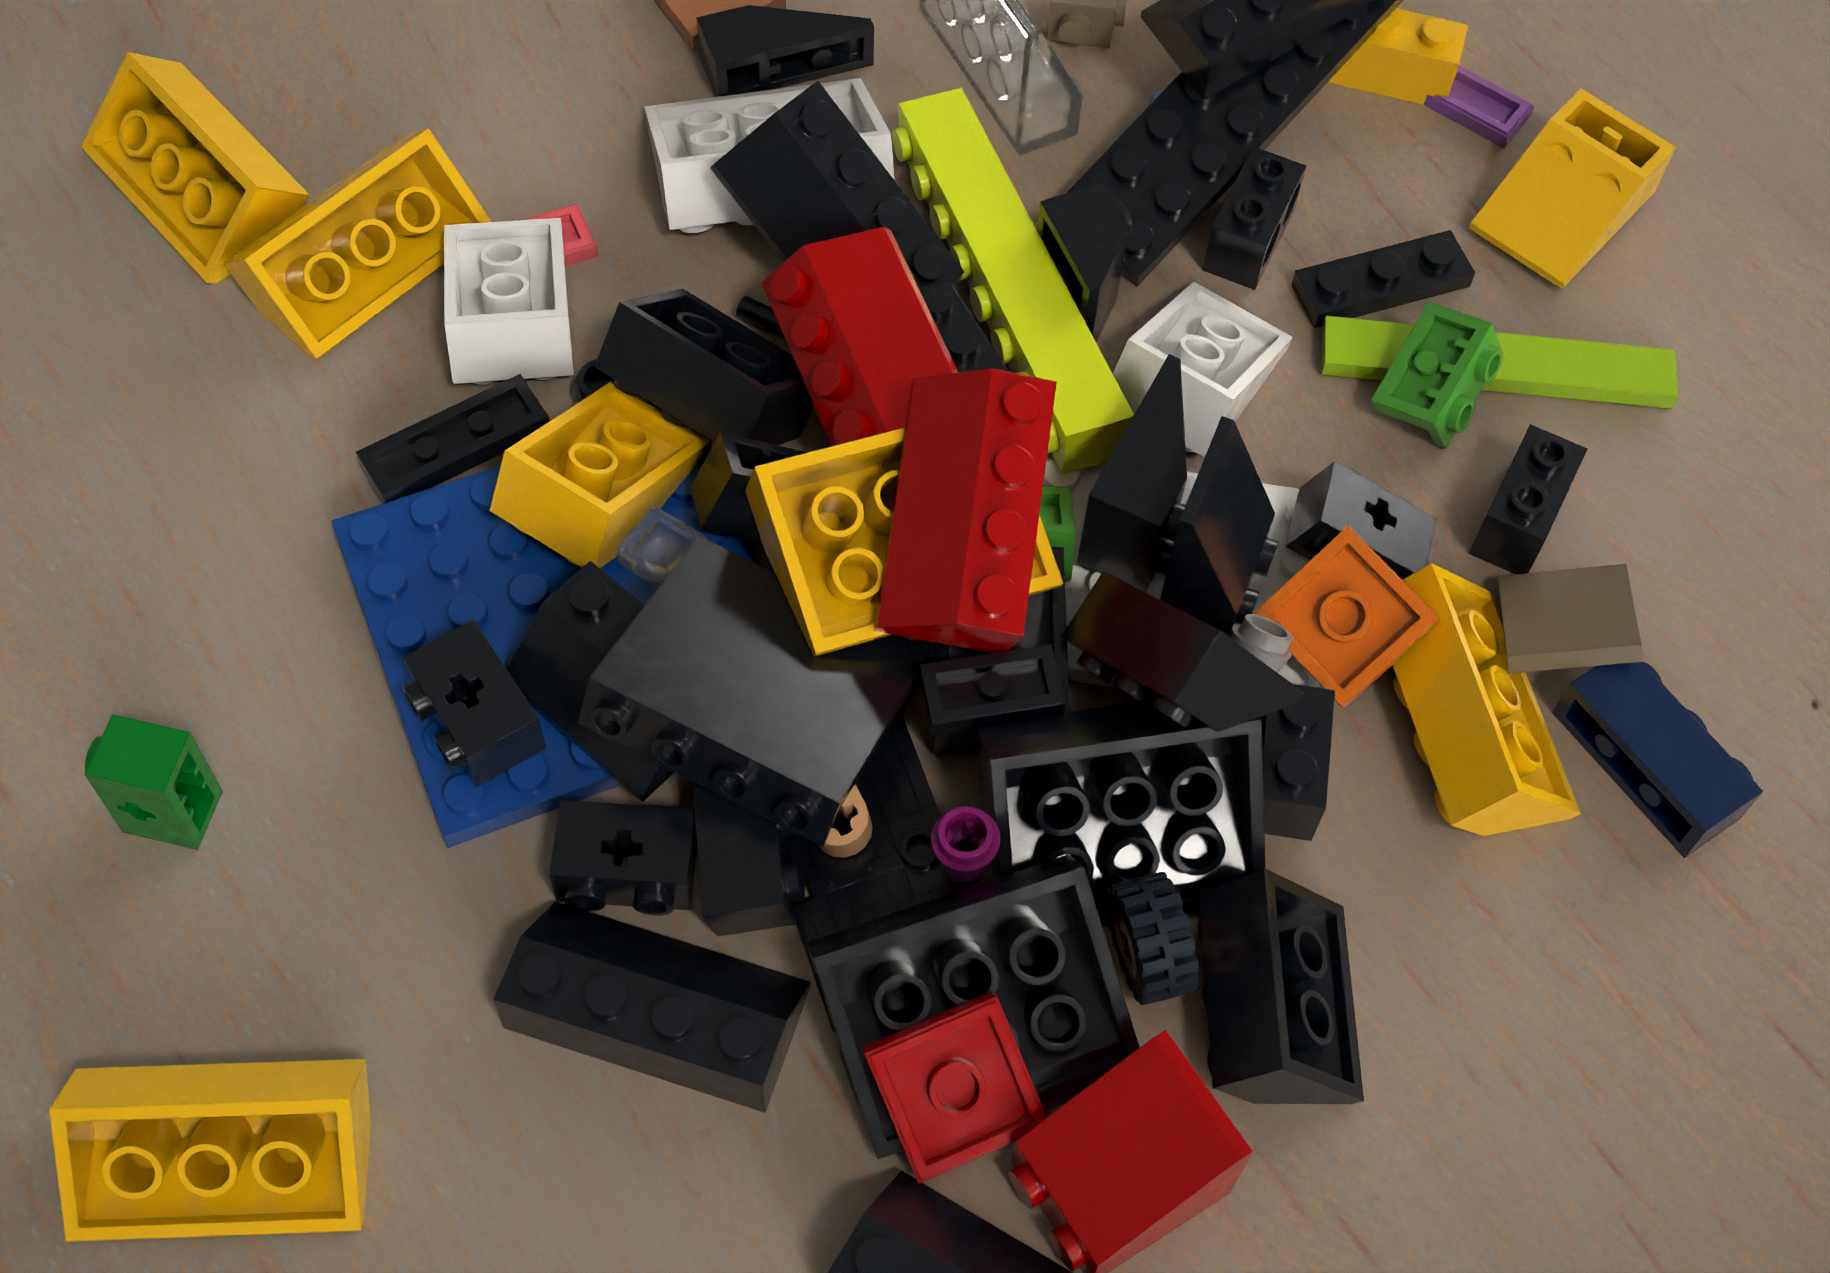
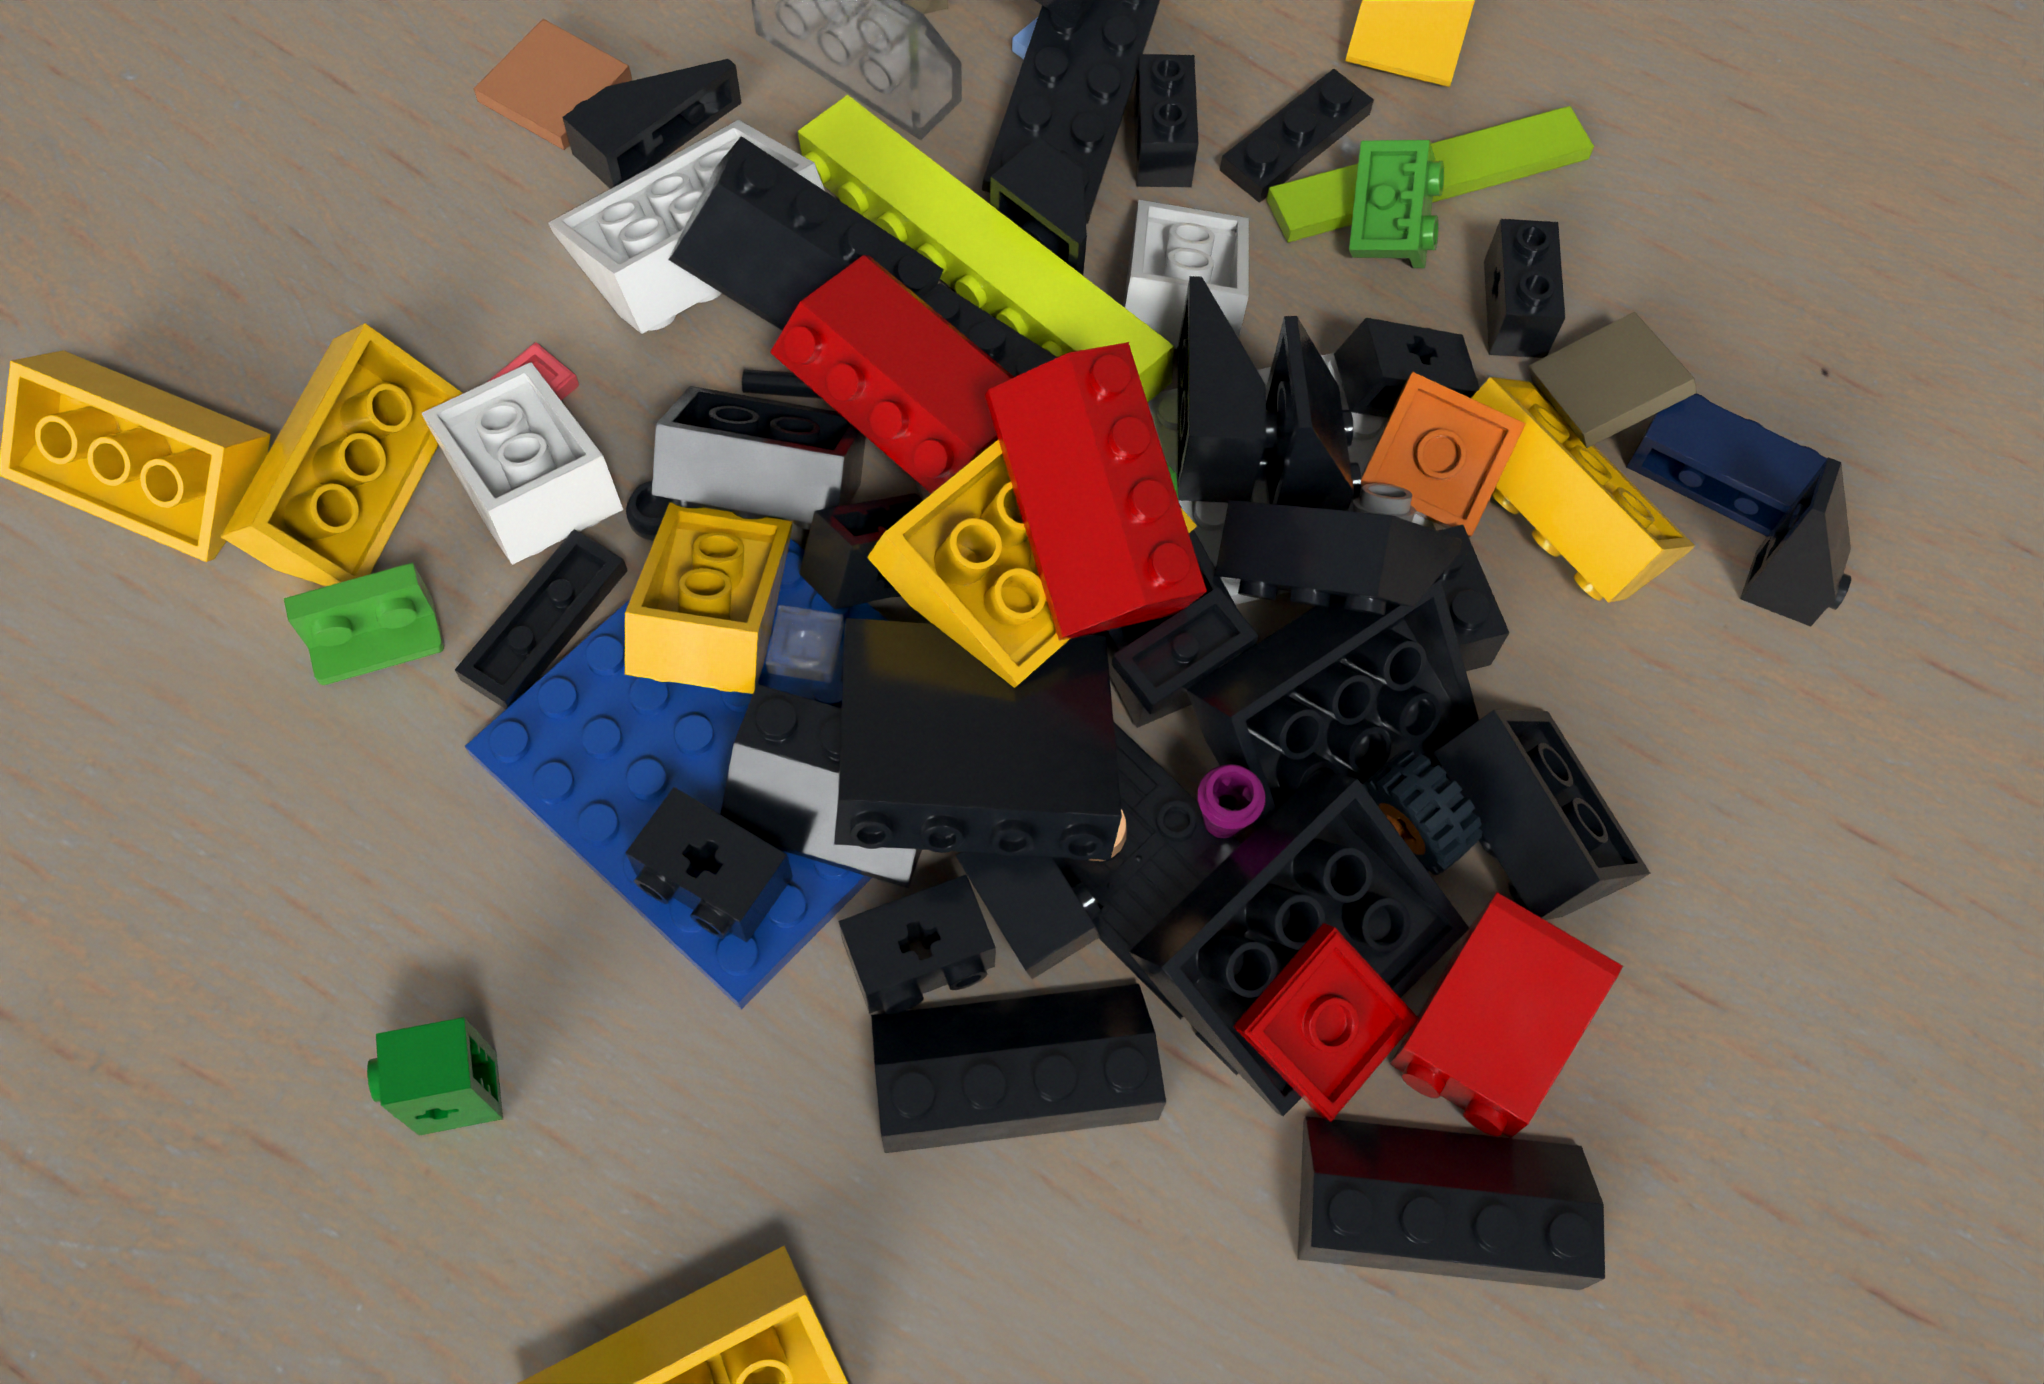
camera: 25 degrees left, 5 degrees up
none -> bright green bracket [284,563,444,685]
none -> black slope [1740,457,1851,627]

